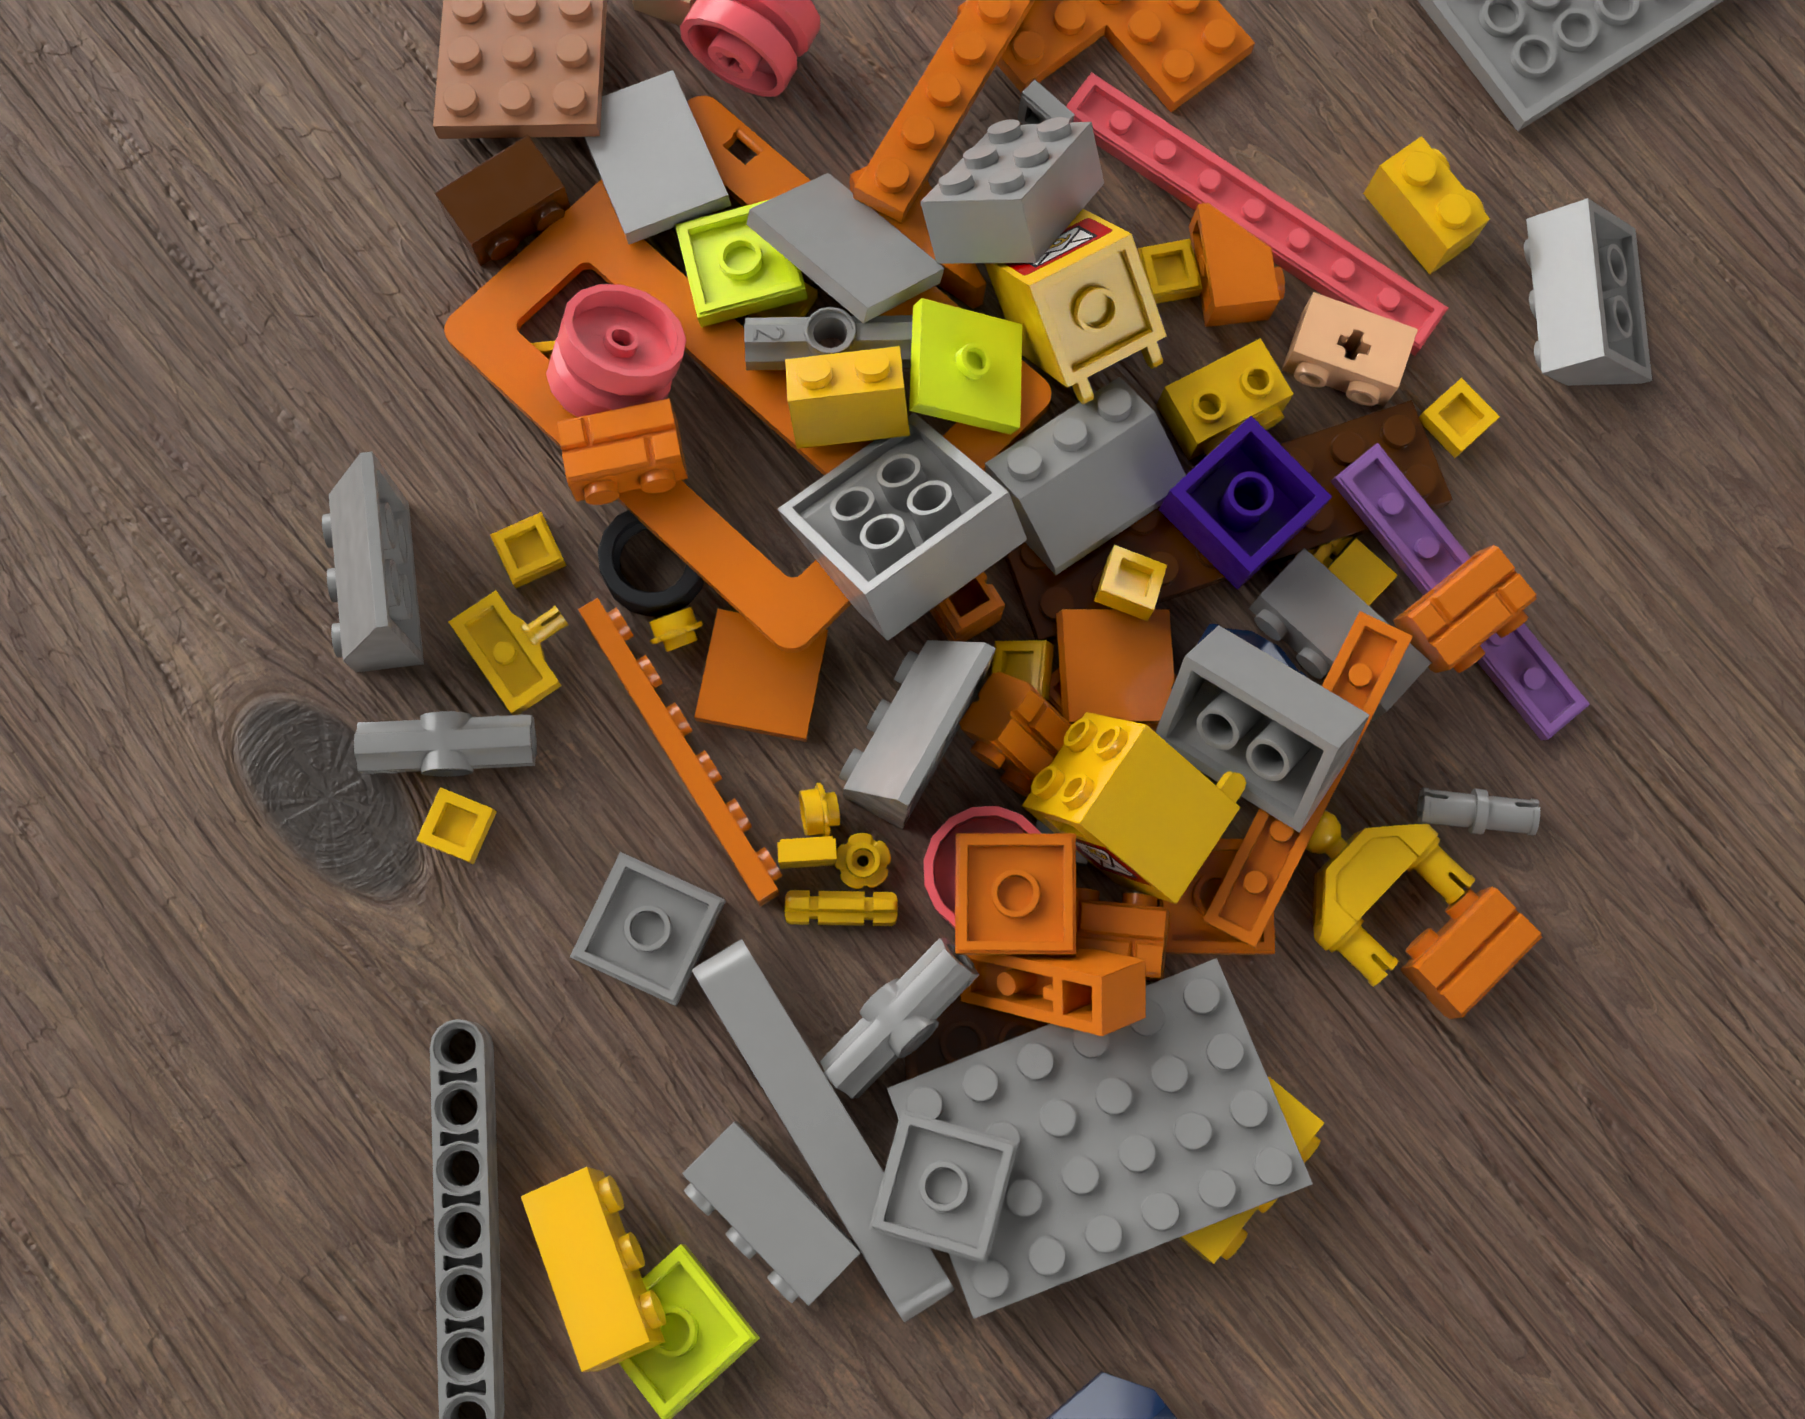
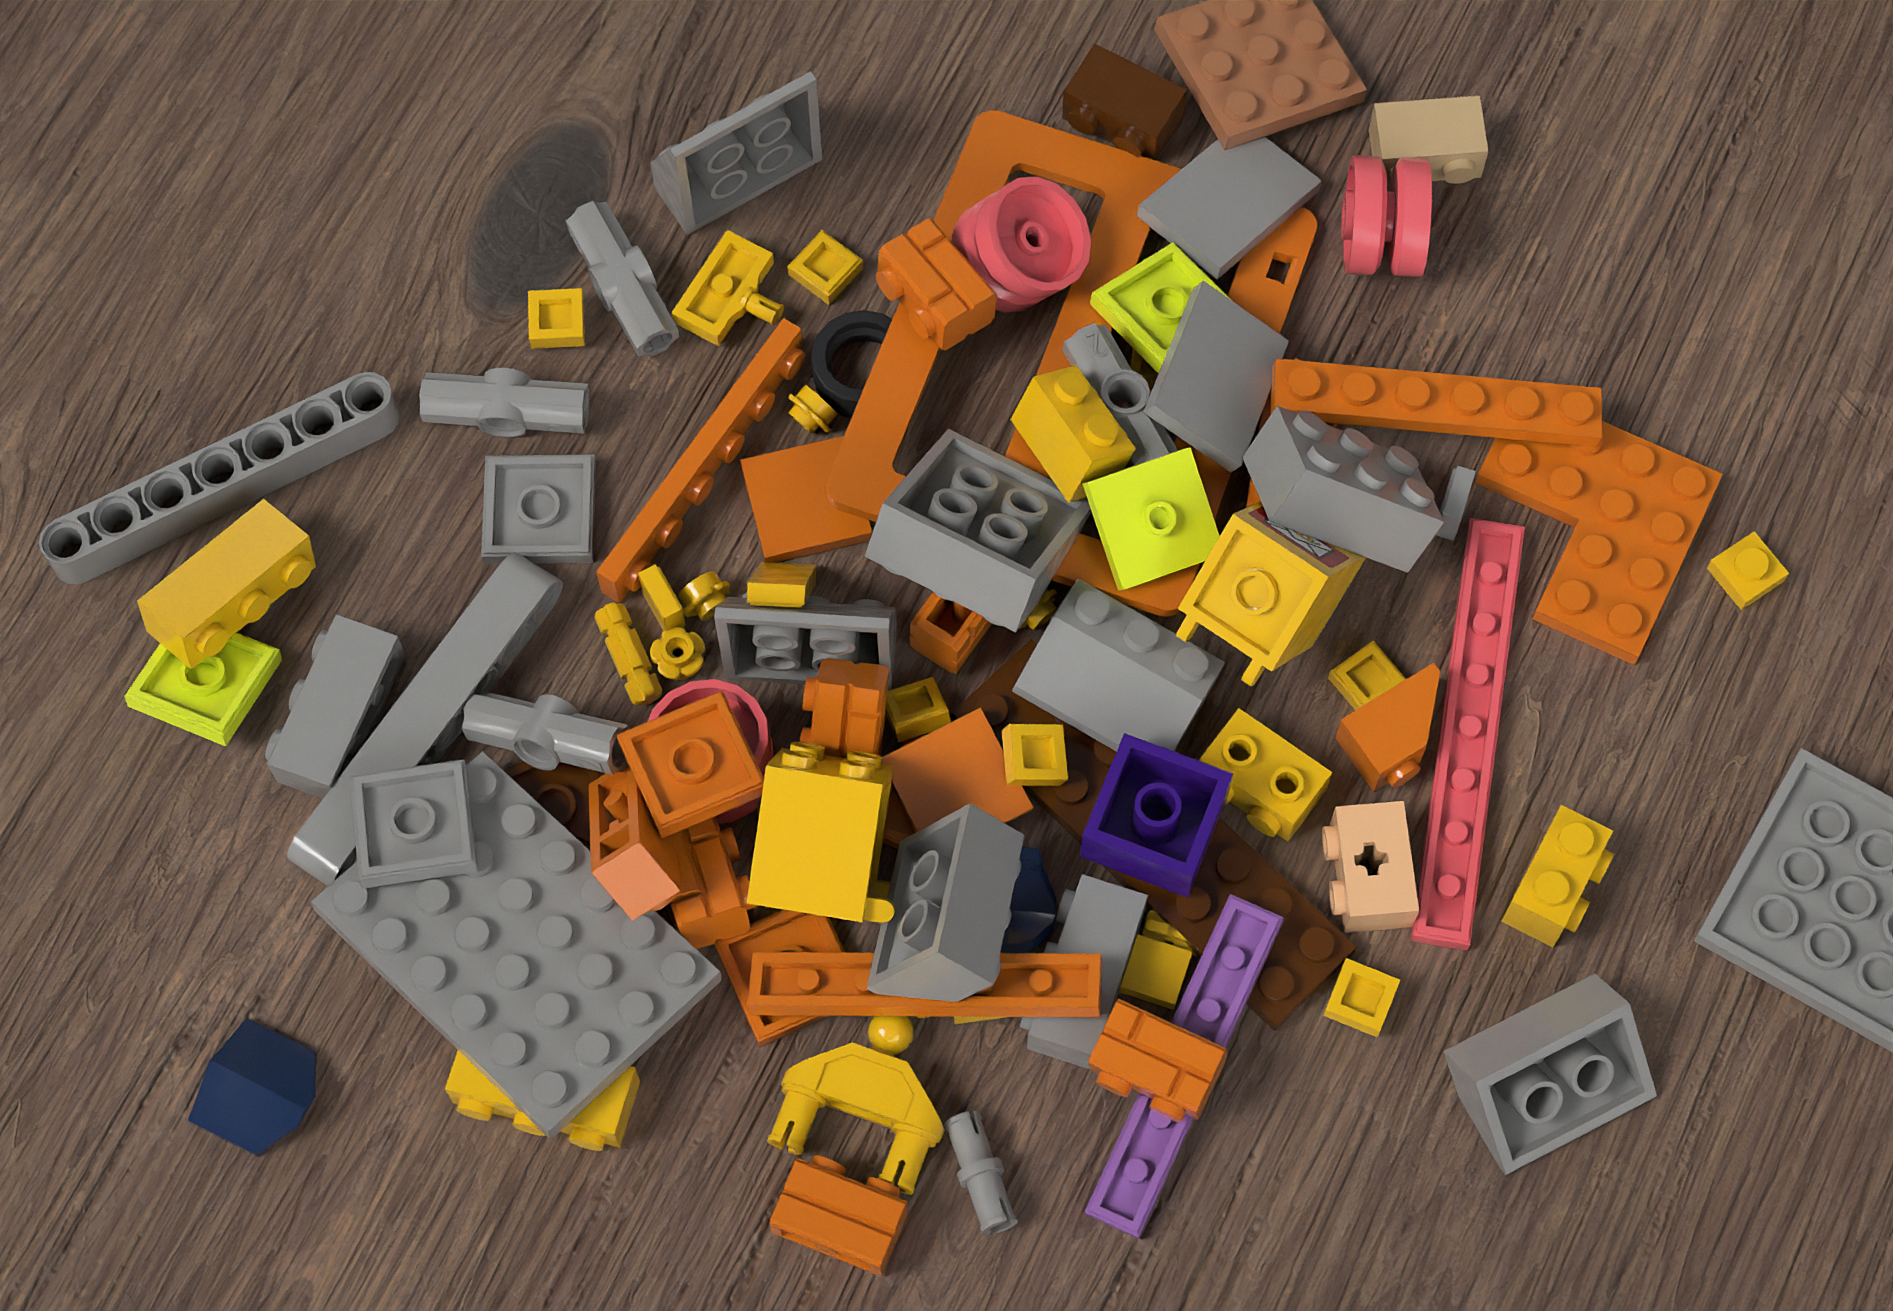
camera: 75 degrees right, 10 degrees down
none -> light grey piece [419,368,590,438]
none -> yellow tile [747,562,817,608]

